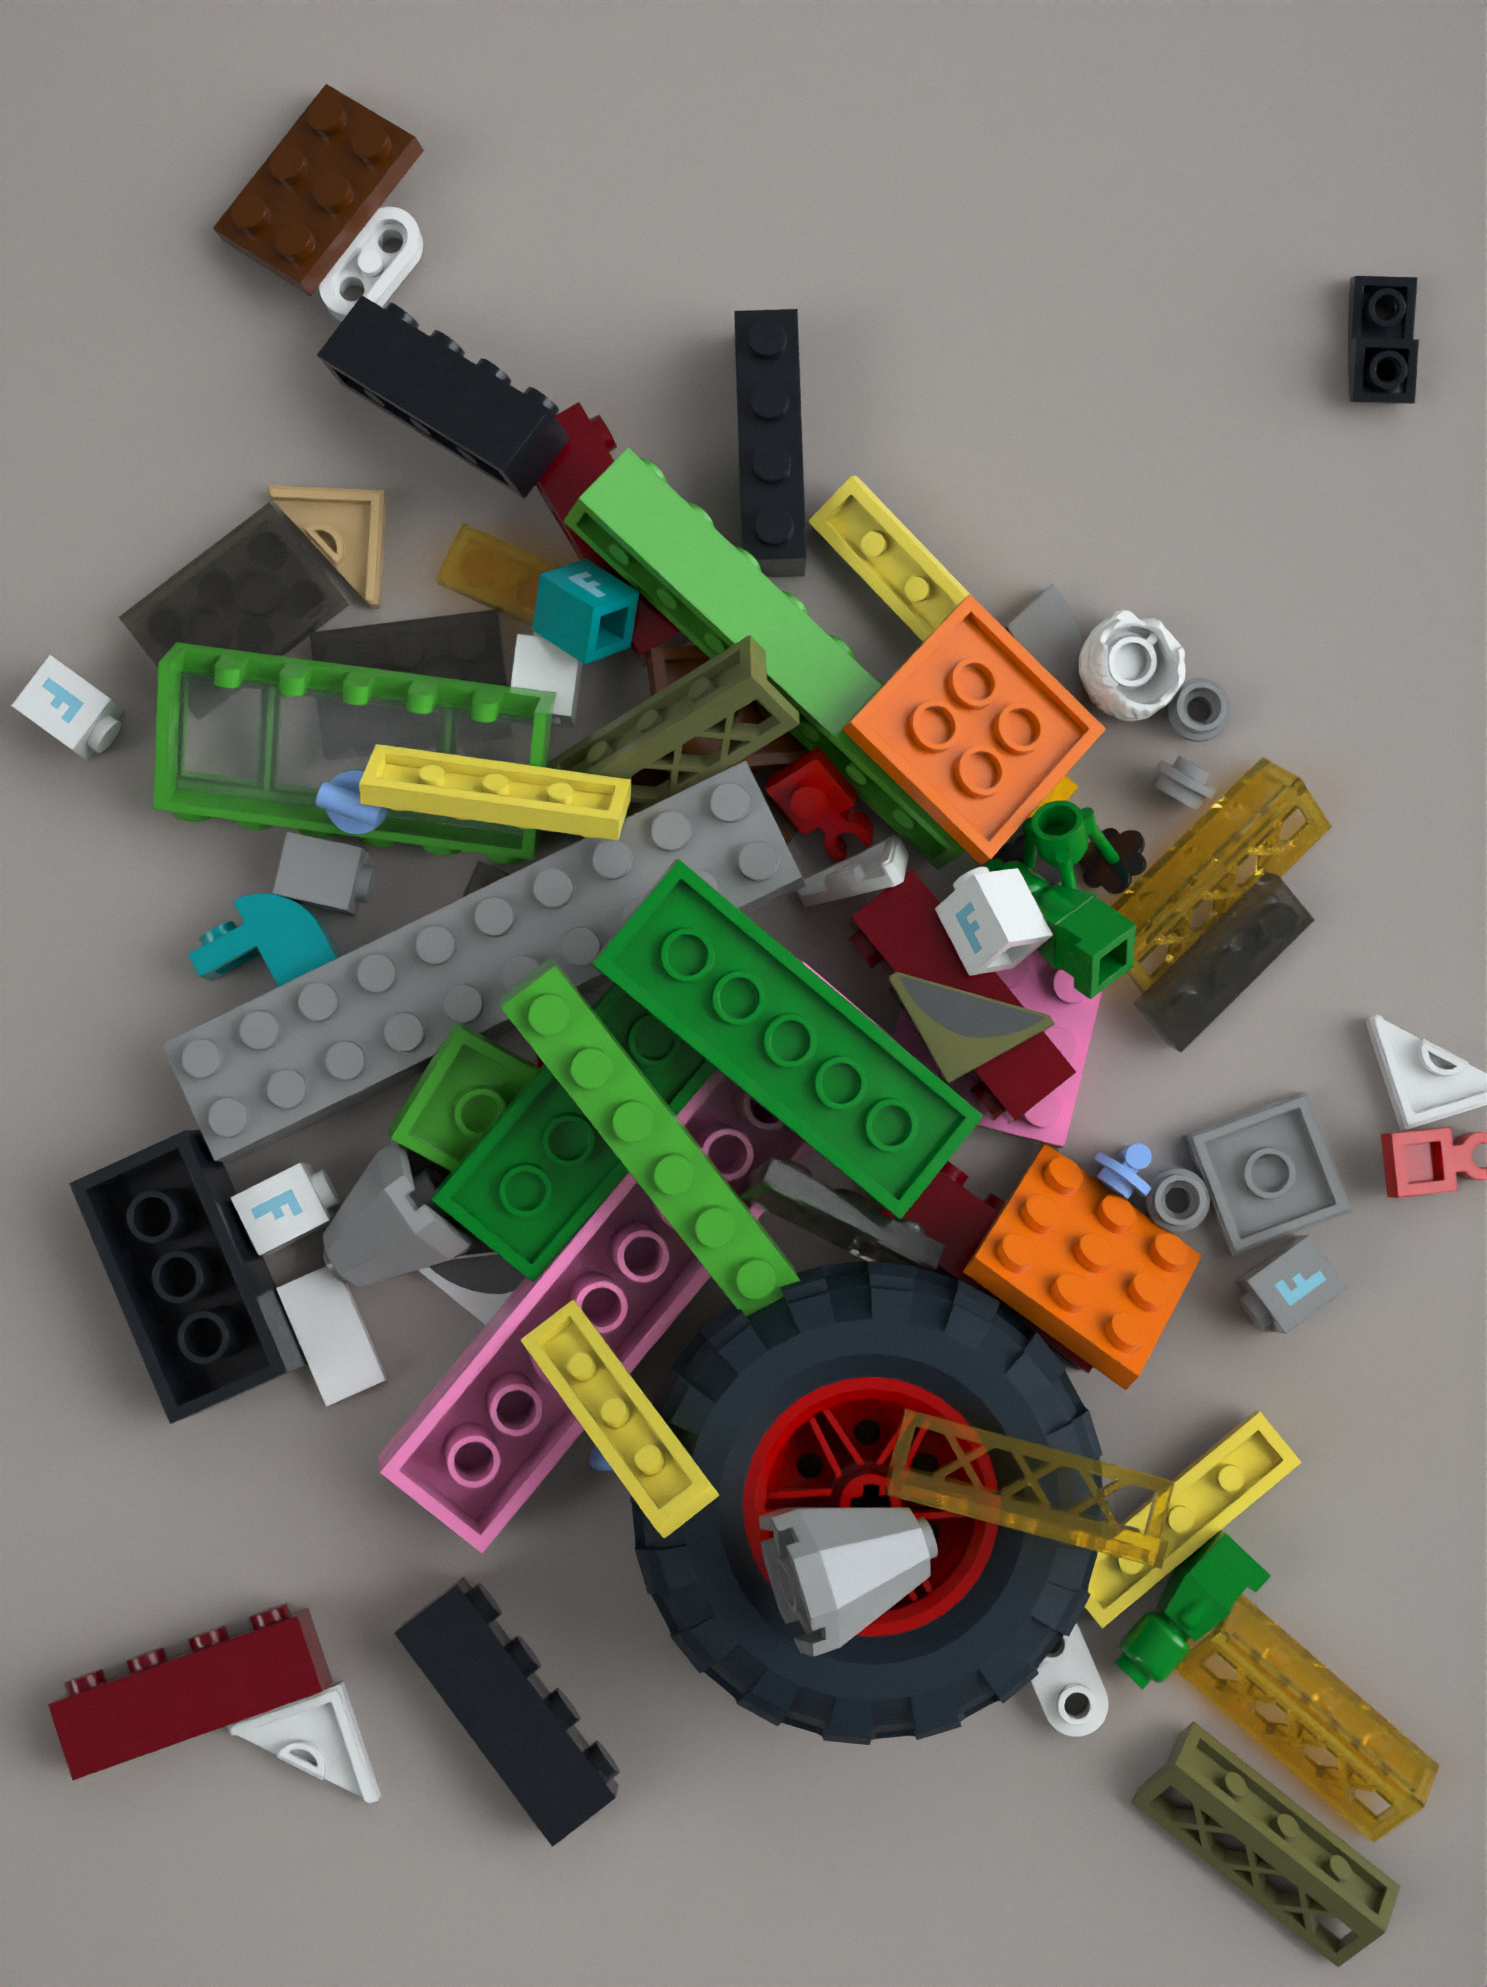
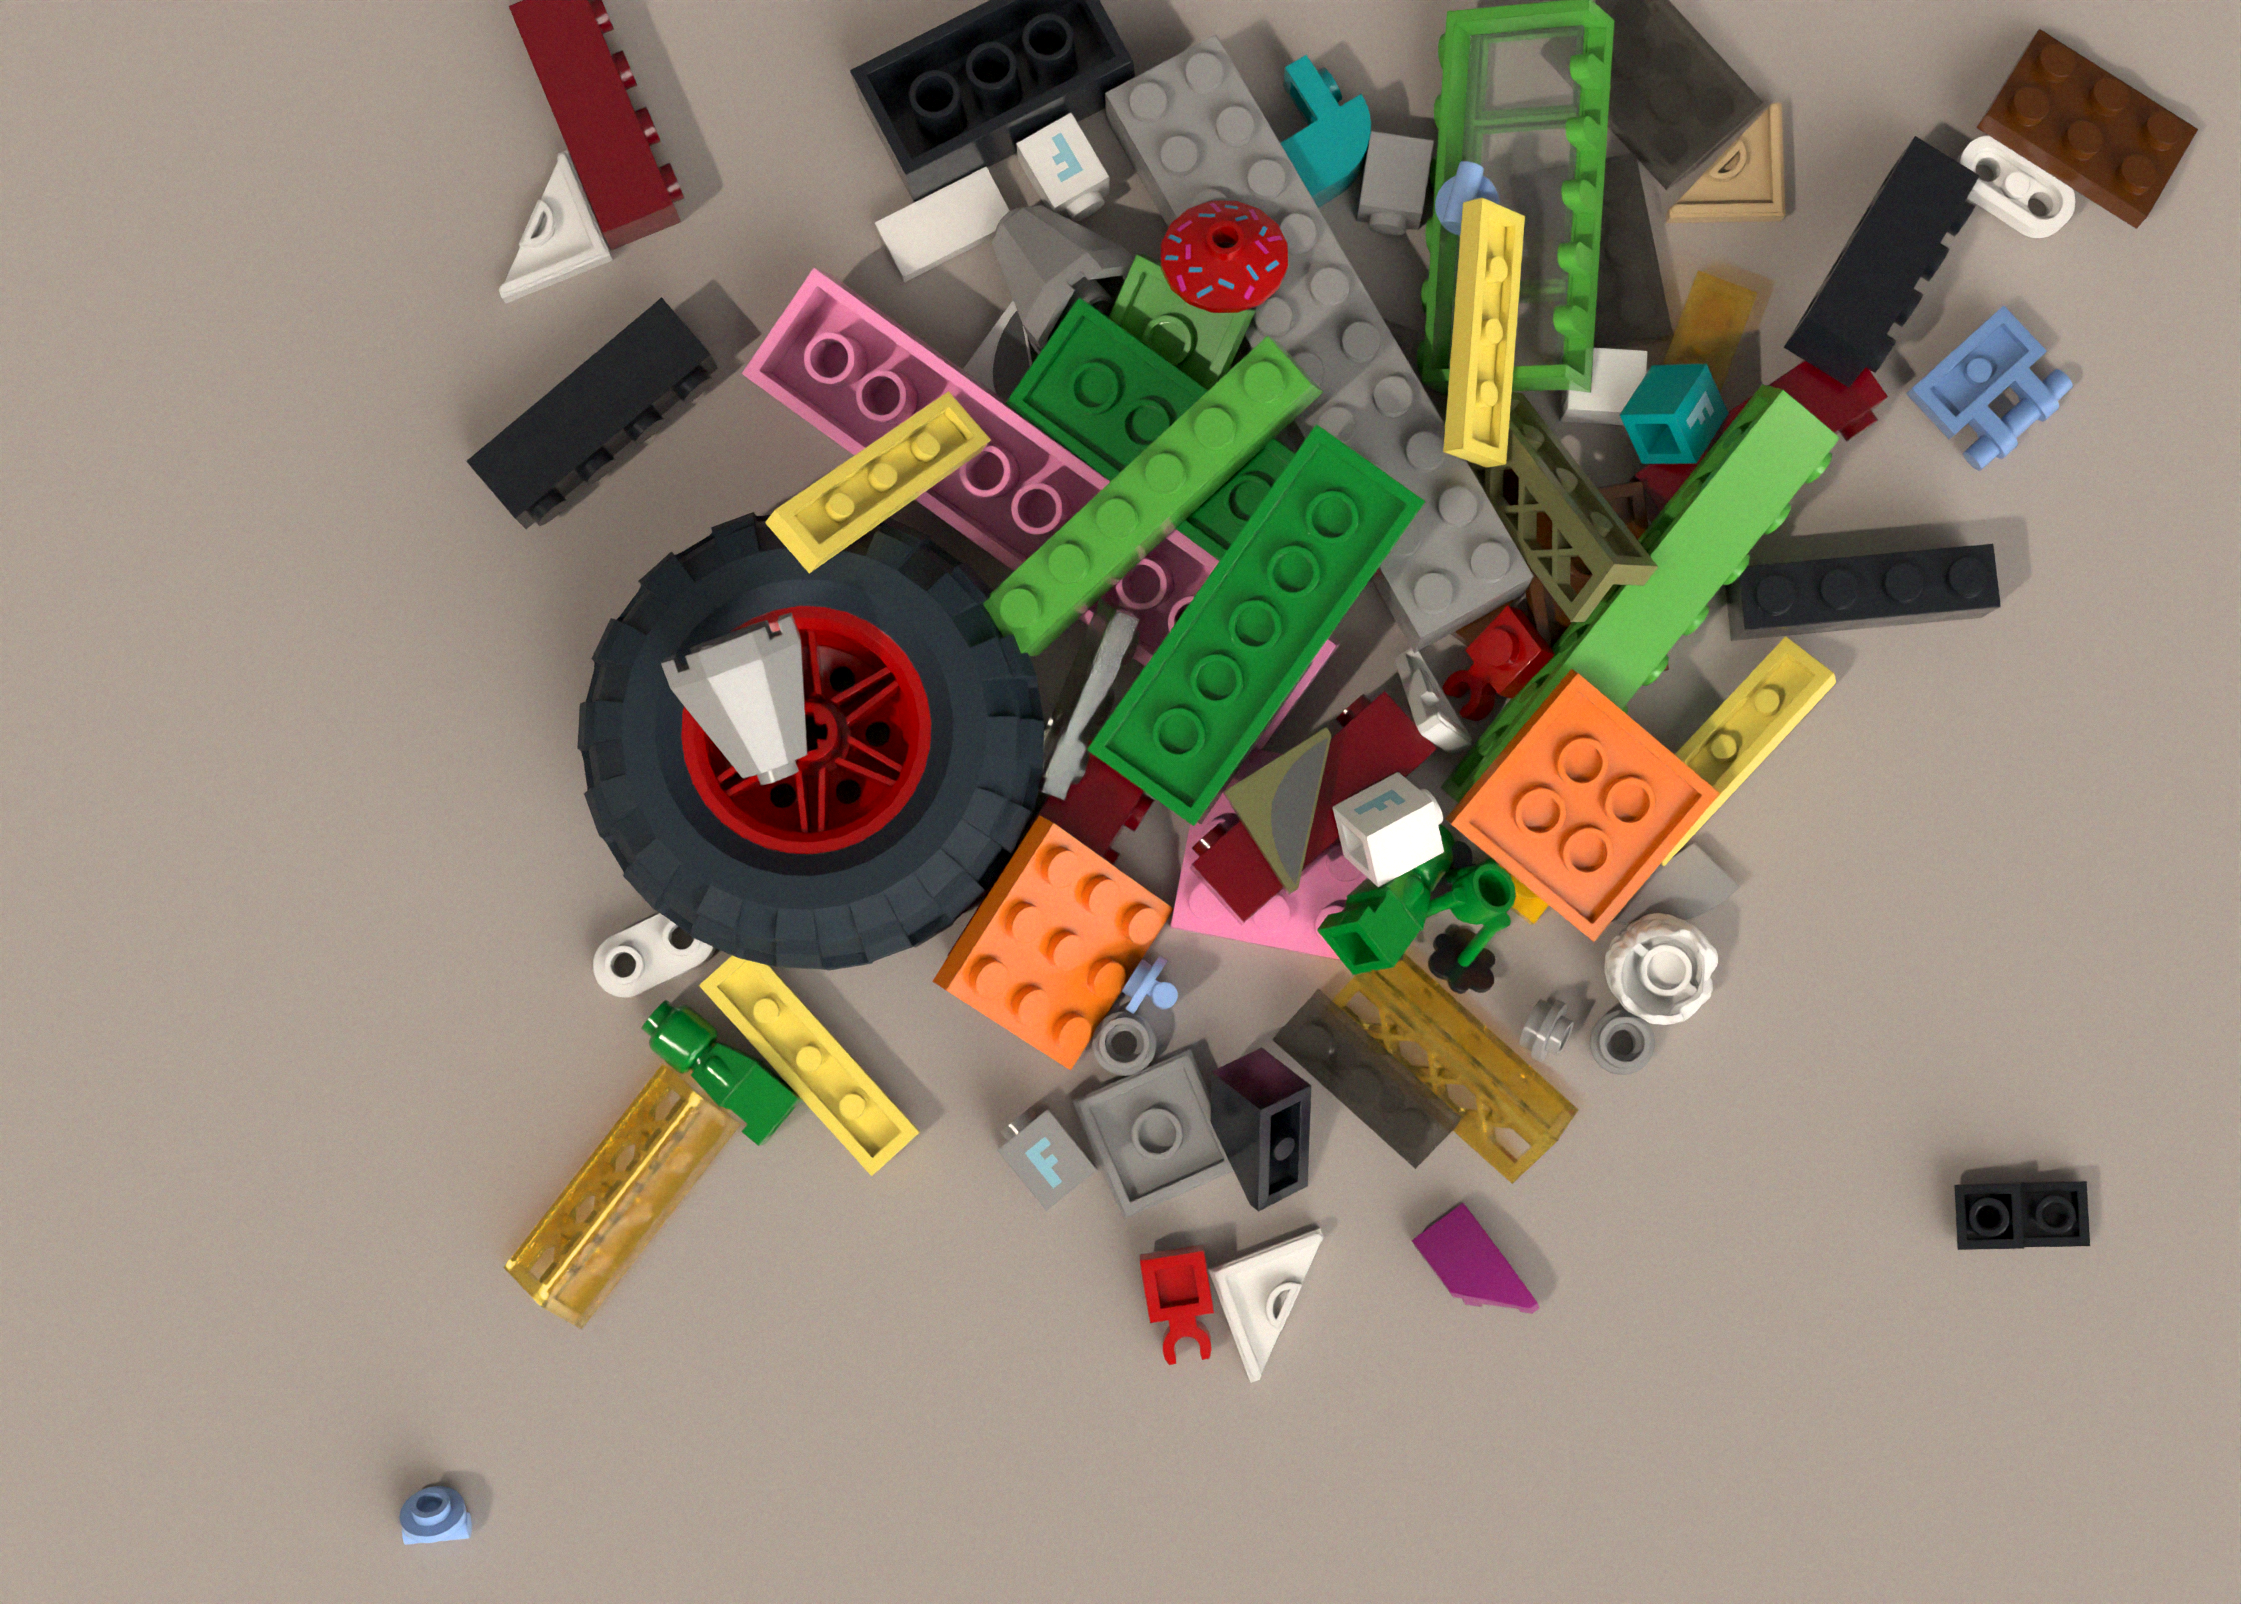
camera: 85 degrees right, 0 degrees up
clear yellow fence [884,1408,1175,1569] -> none
olive fence [1131,1721,1400,1967] -> none
none -> red dish [1161,200,1288,313]
none -> black slope [1211,1047,1312,1212]
none -> magenta slope [1411,1203,1540,1314]
none -> medium blue plate [1906,305,2073,471]

